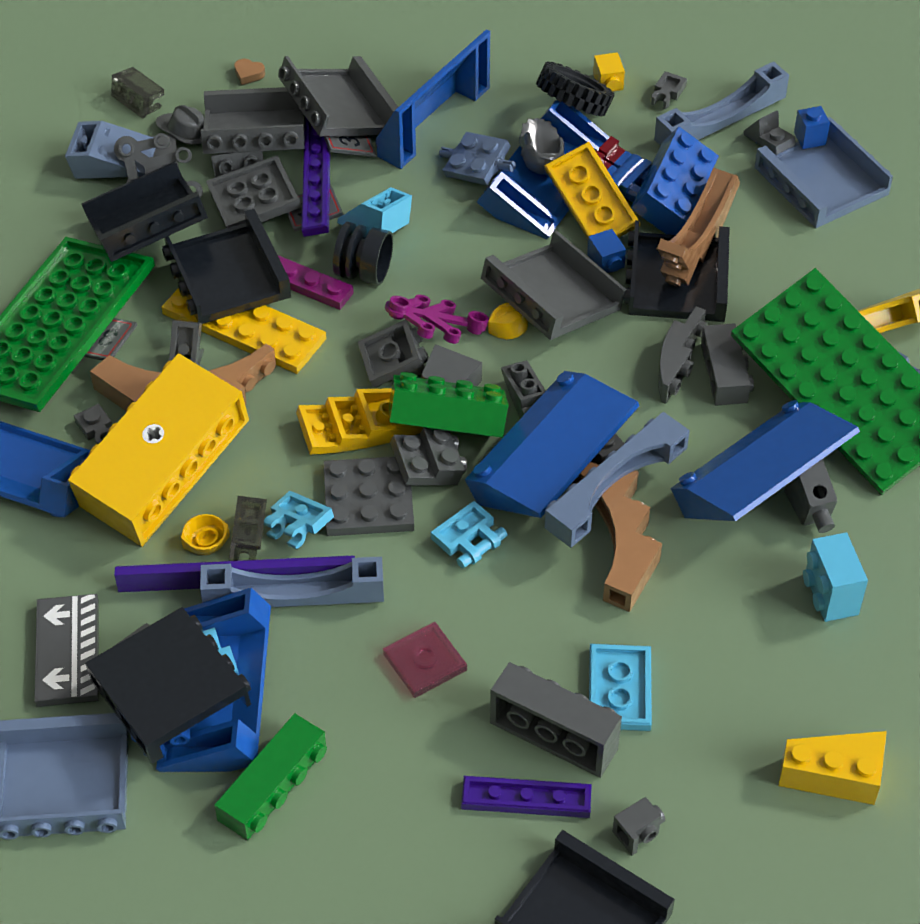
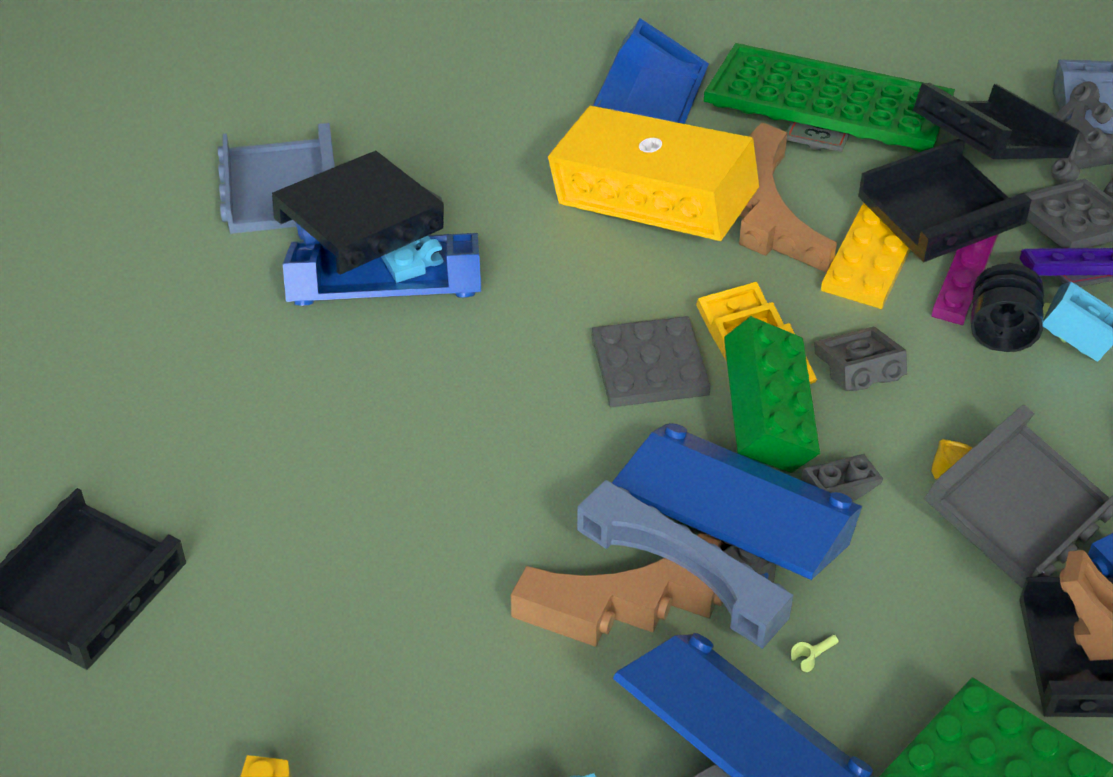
camera: 85 degrees right, 5 degrees down
dark grey tile [35,594,99,707] -> none
dark purple tile [114,555,355,592] -> none
dark grey slope [169,320,204,365] -> none
yellow hat [181,514,230,555] -> none
sand blue arch [200,557,384,607] -> none
green brick [214,713,327,841] -> none
clear smoke hinge [229,496,267,561] -> none
medium azure plate [263,491,334,549] -> none
clear pink tile [383,622,467,698] -> none
magenta plant [385,294,489,344] -> none
dark grey plate [390,427,467,485] -> none
dark grey torso [421,344,482,386] -> none
medium azure plate [431,501,508,568] -> none
dark purple tile [461,776,592,818] -> none
dark grey brick [490,662,622,778] -> none
medium azure tile [589,644,652,731] -> none
dark grey brick [612,797,665,856] -> none
dark grey slope [658,306,707,404] -> none
dark grey brick [701,323,754,406] -> none

